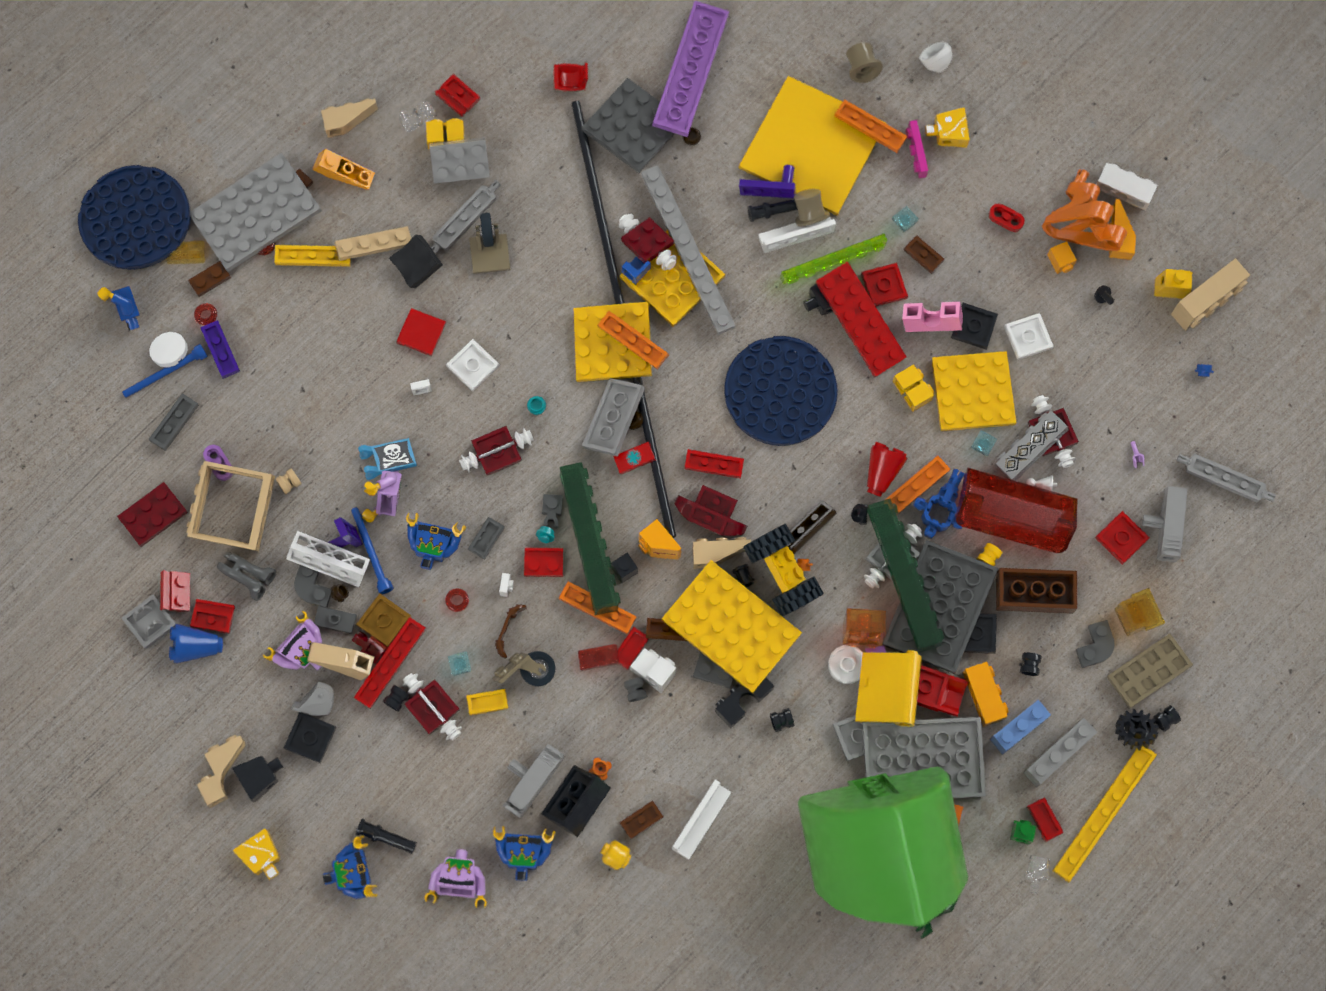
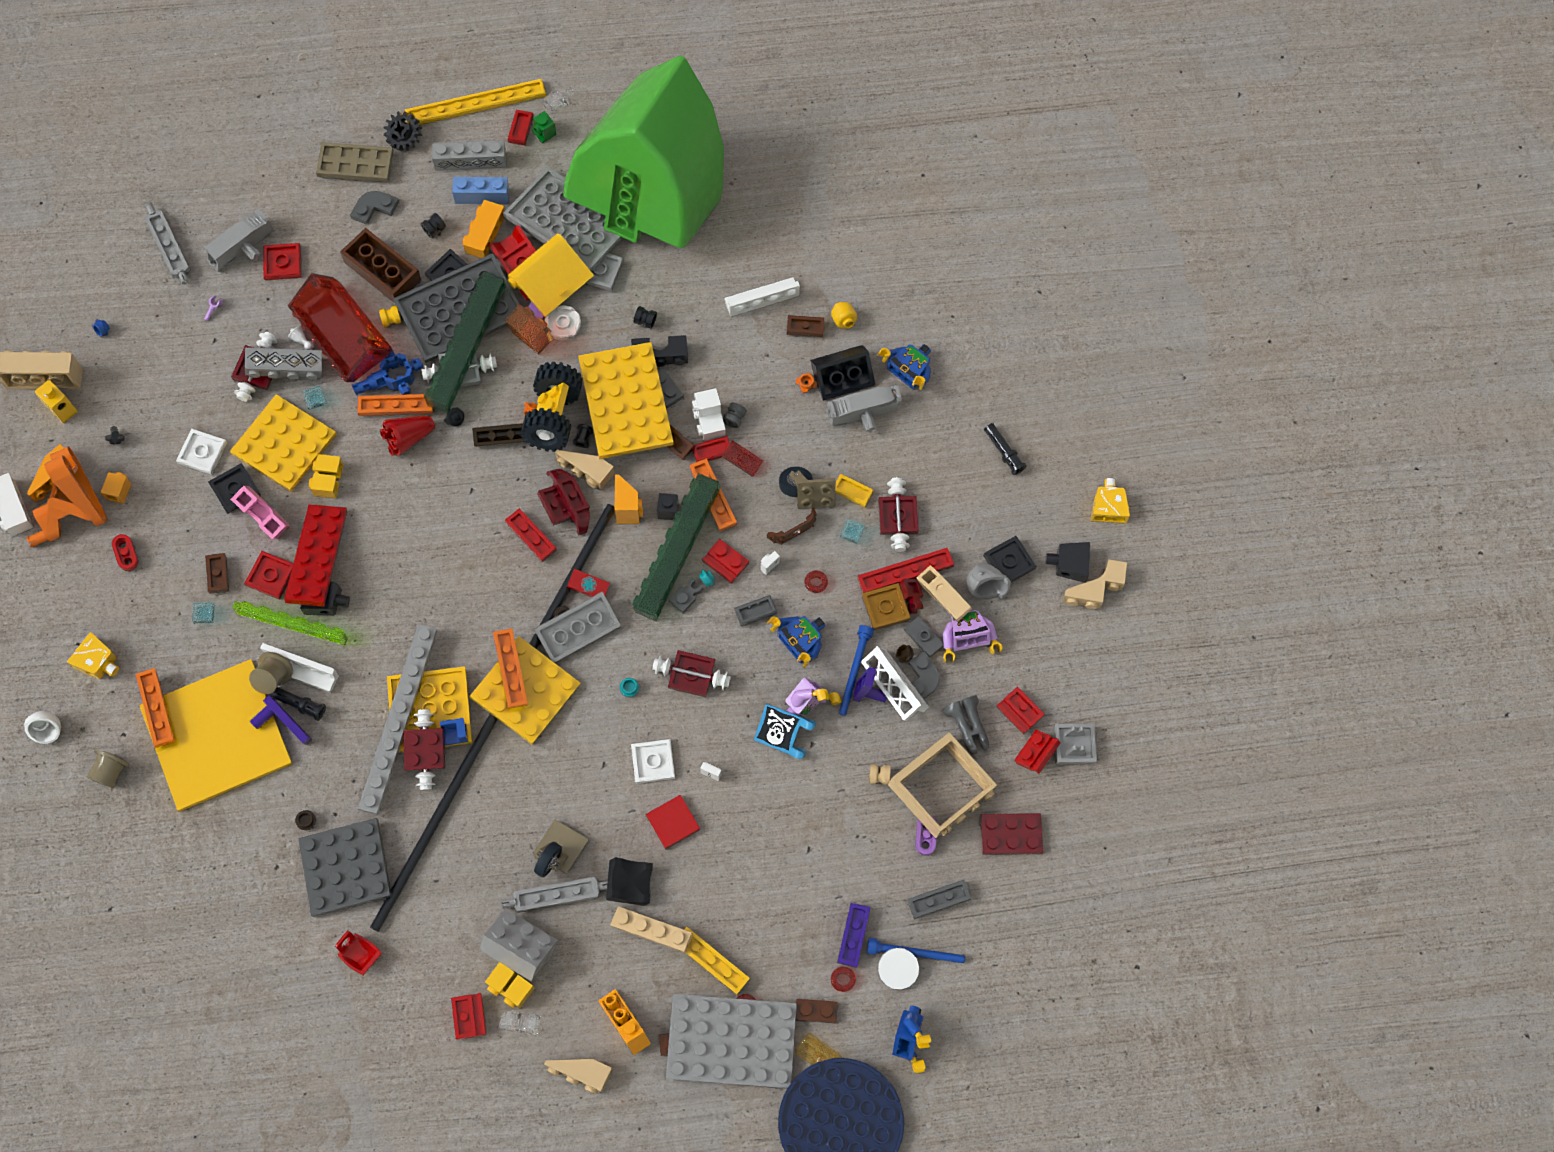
camera: 140 degrees left, 5 degrees down
blue cone [169,624,223,663] -> none
torso [323,836,377,899] -> none
black wheel [383,685,410,712] -> none
lavender torso [425,849,487,908] -> none
medium lavender plate [652,1,729,137] -> none
dark blue tile [724,336,838,446] -> none
dark pink plate [906,120,928,179] -> none
clear yellow plate [1115,588,1165,637] -> none
black wheel [1153,705,1181,732] -> none

